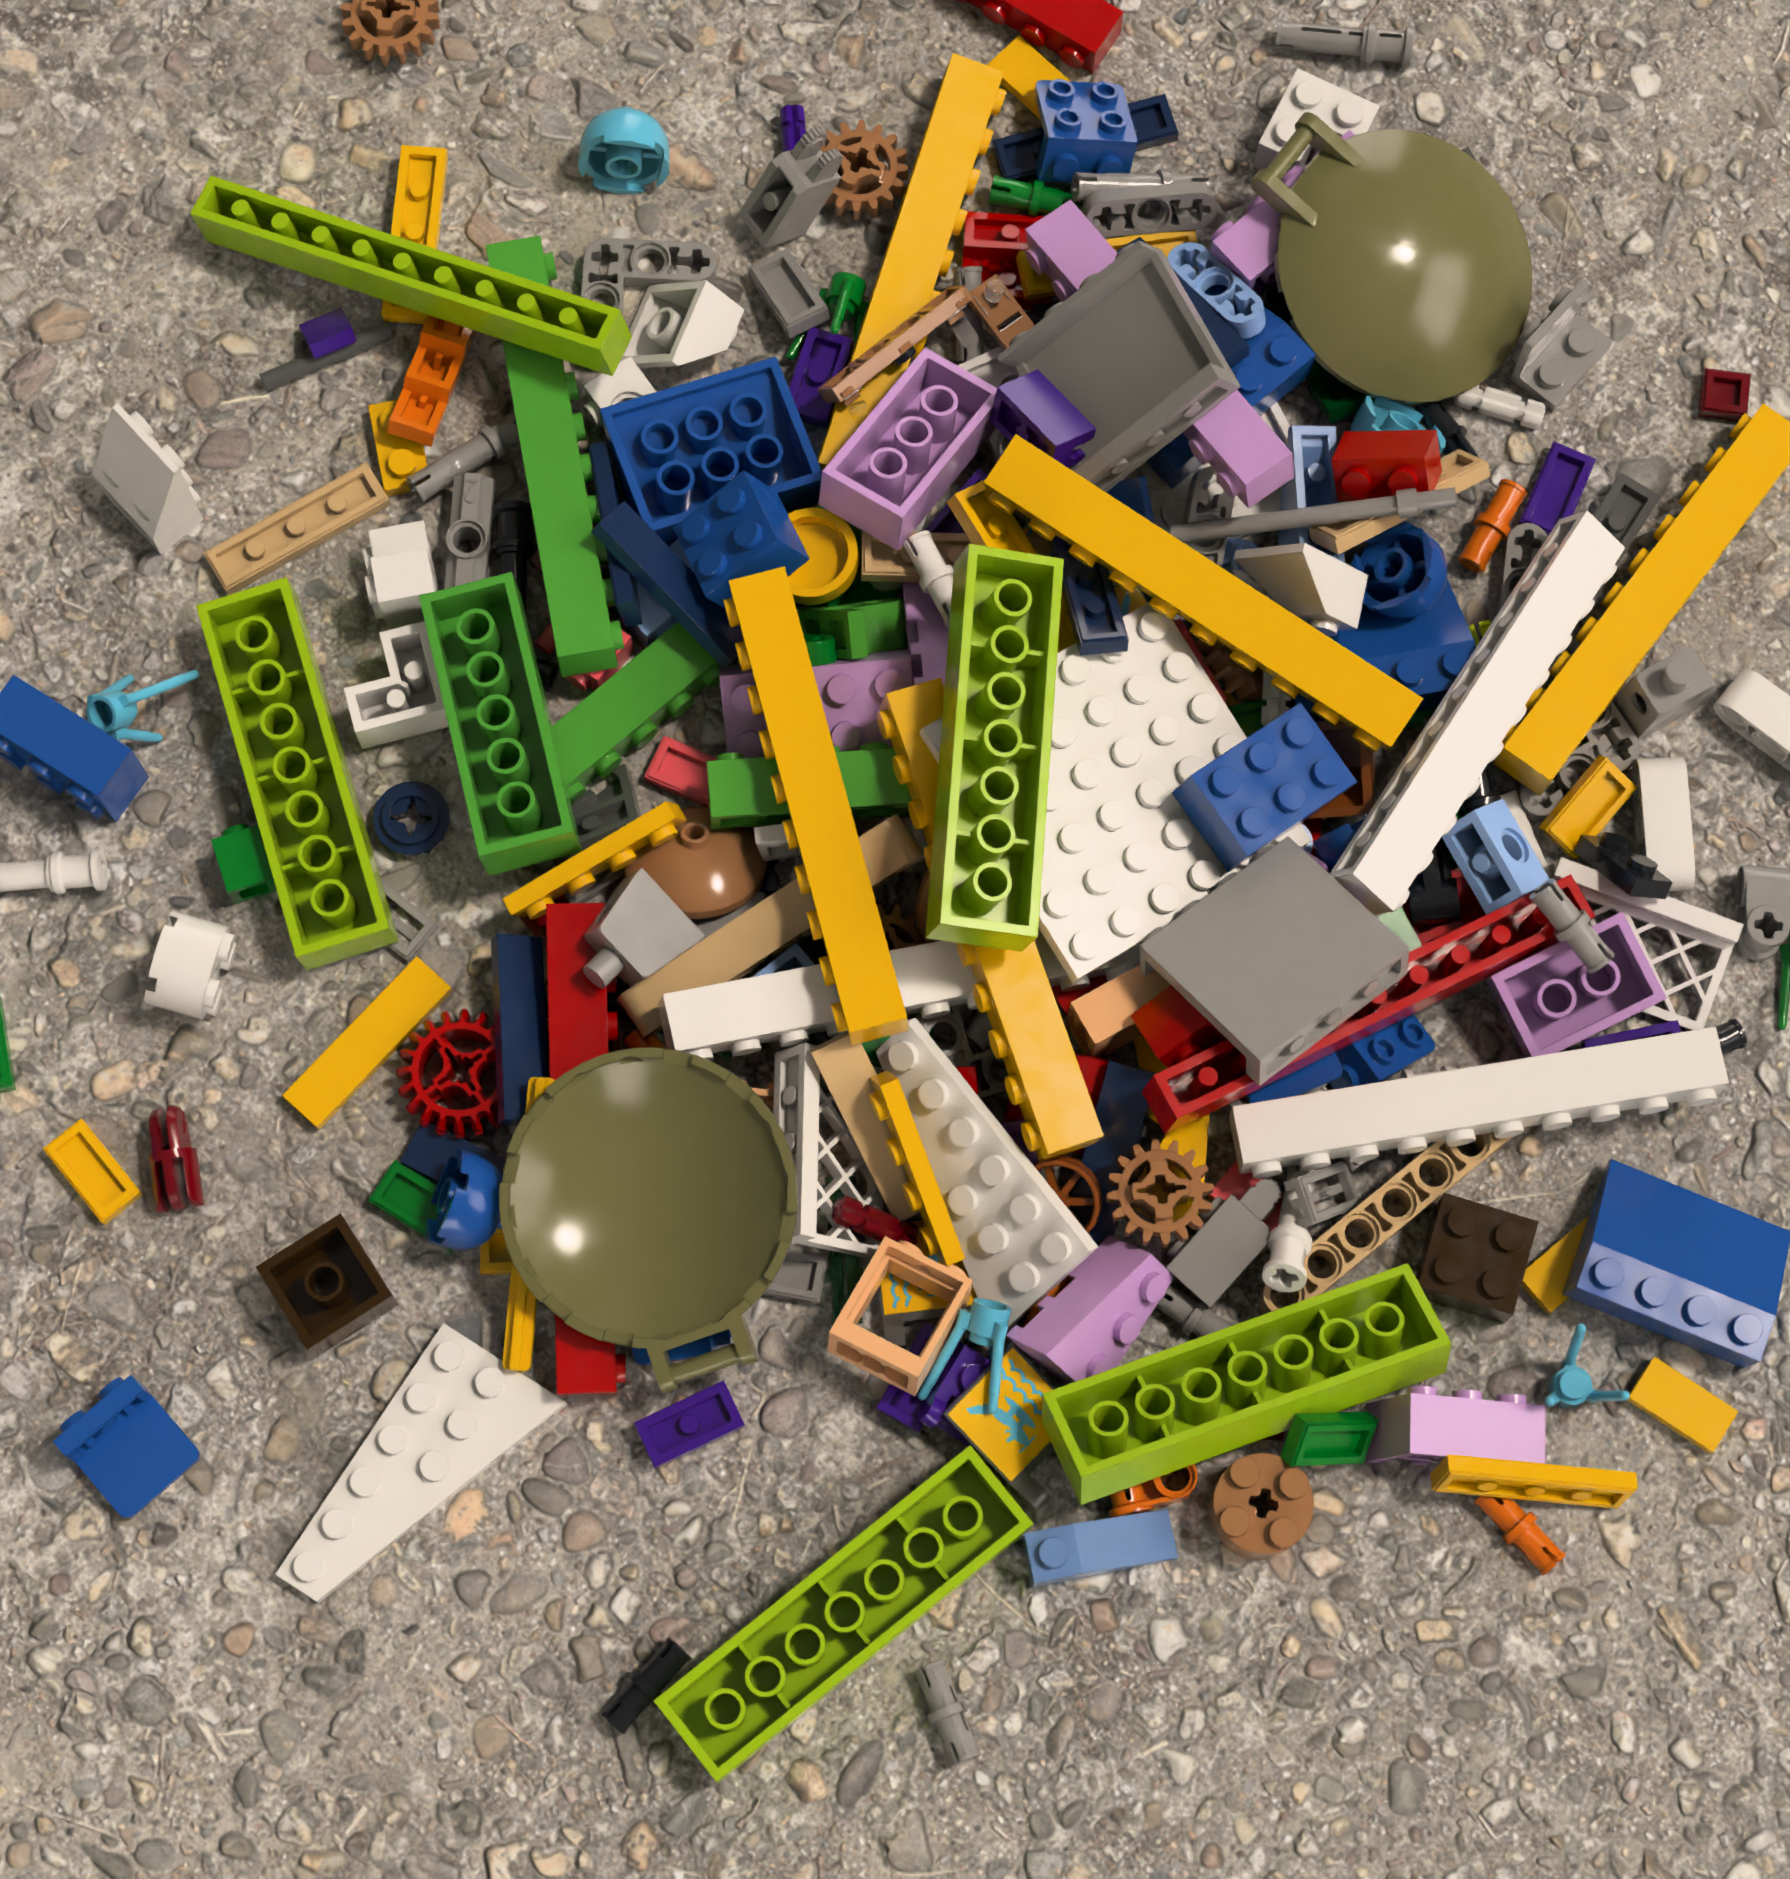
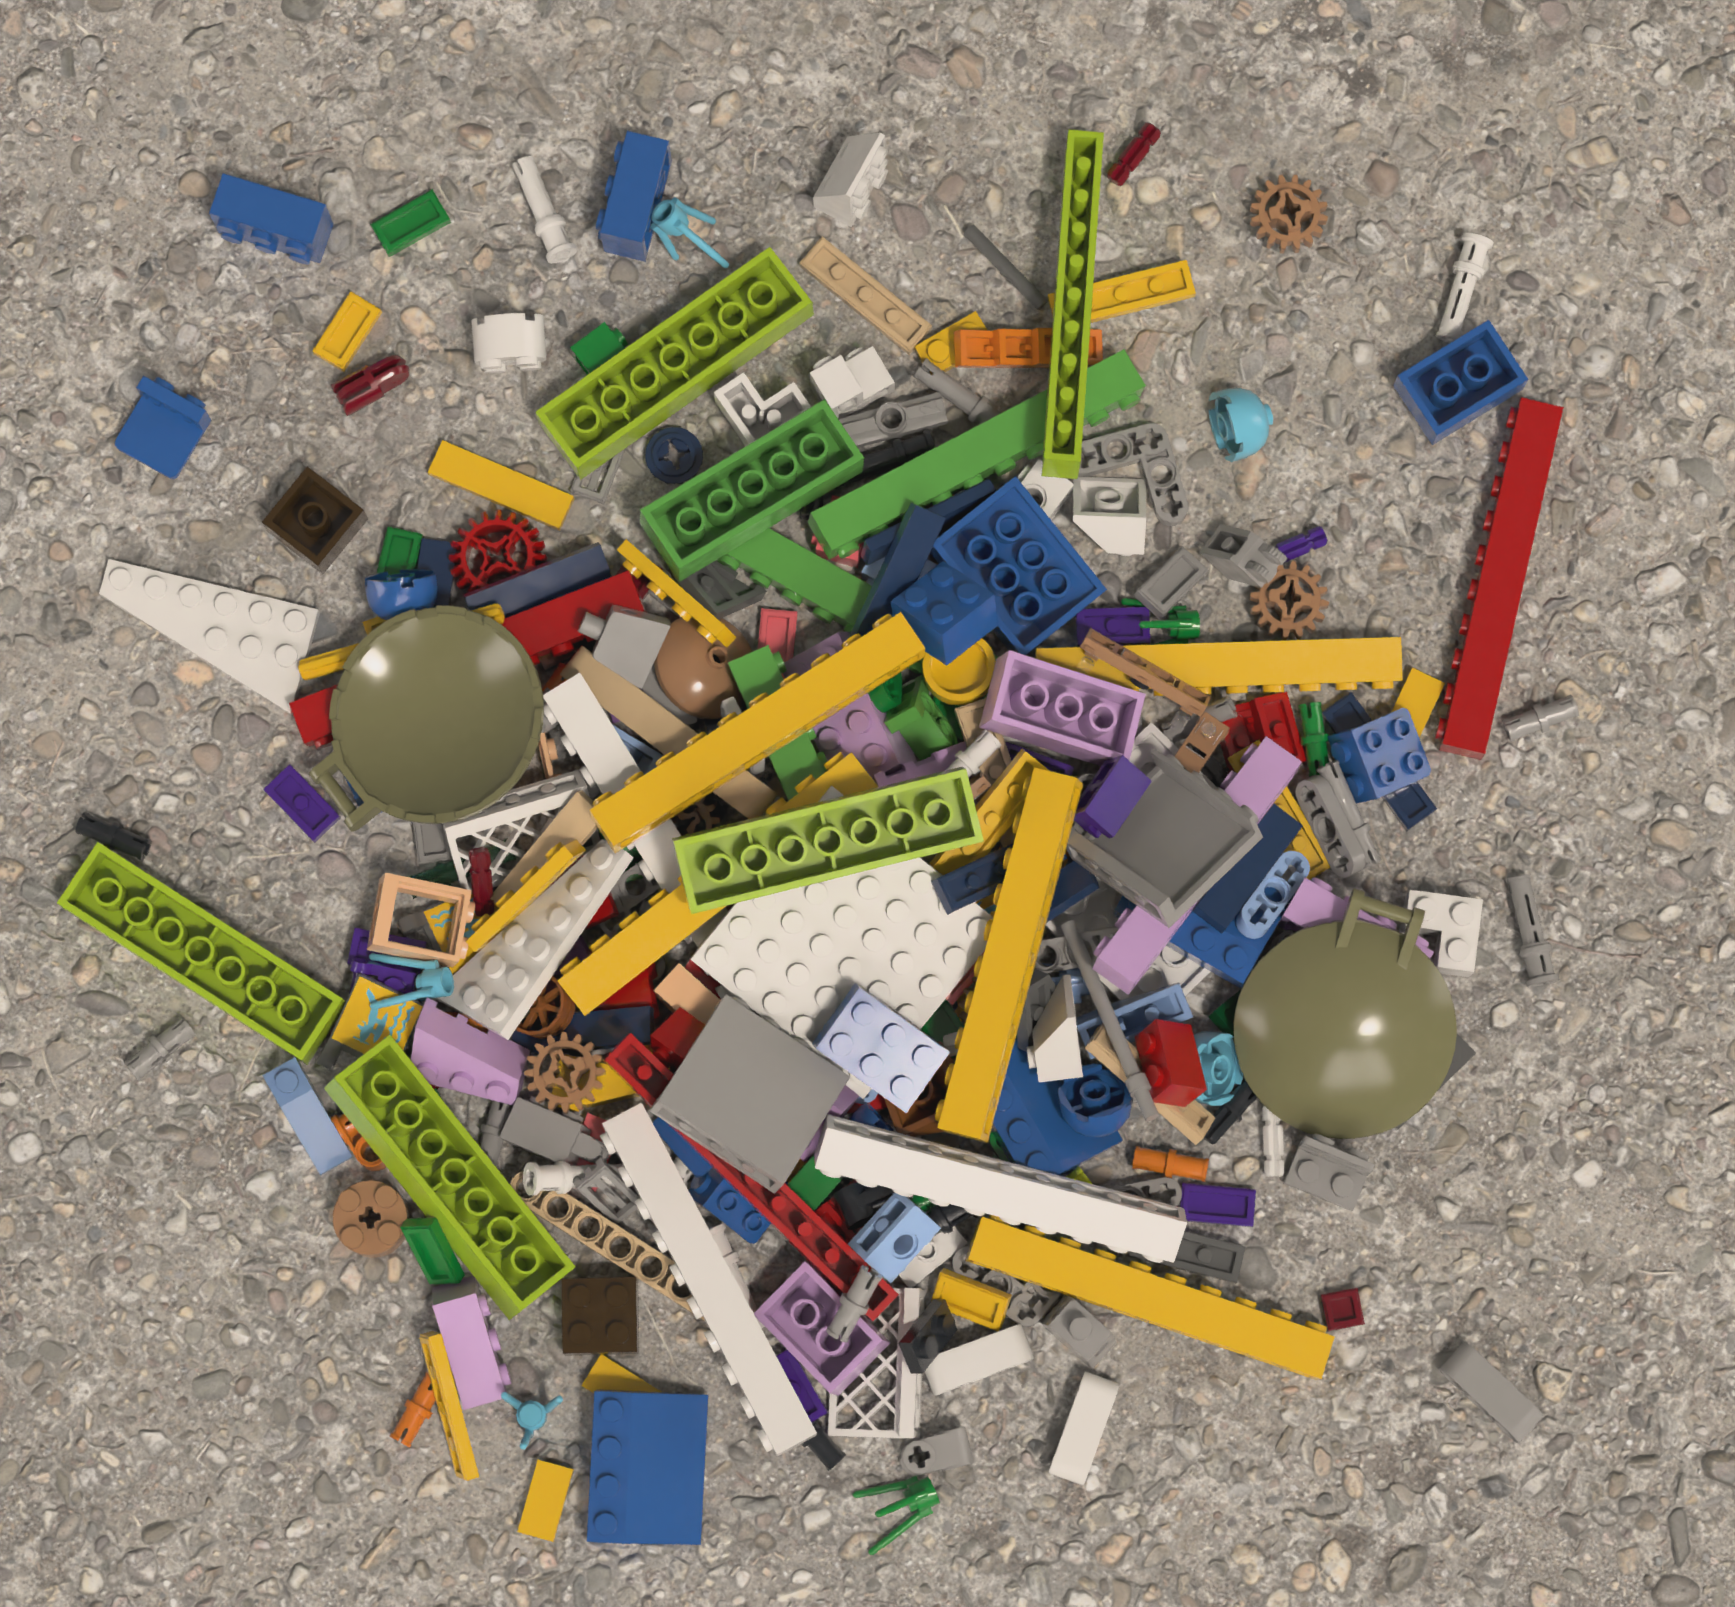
camera: 75 degrees right, 5 degrees up
dark purple tile [299,307,357,359] -> none
none -> dark red axle [1107,122,1161,186]

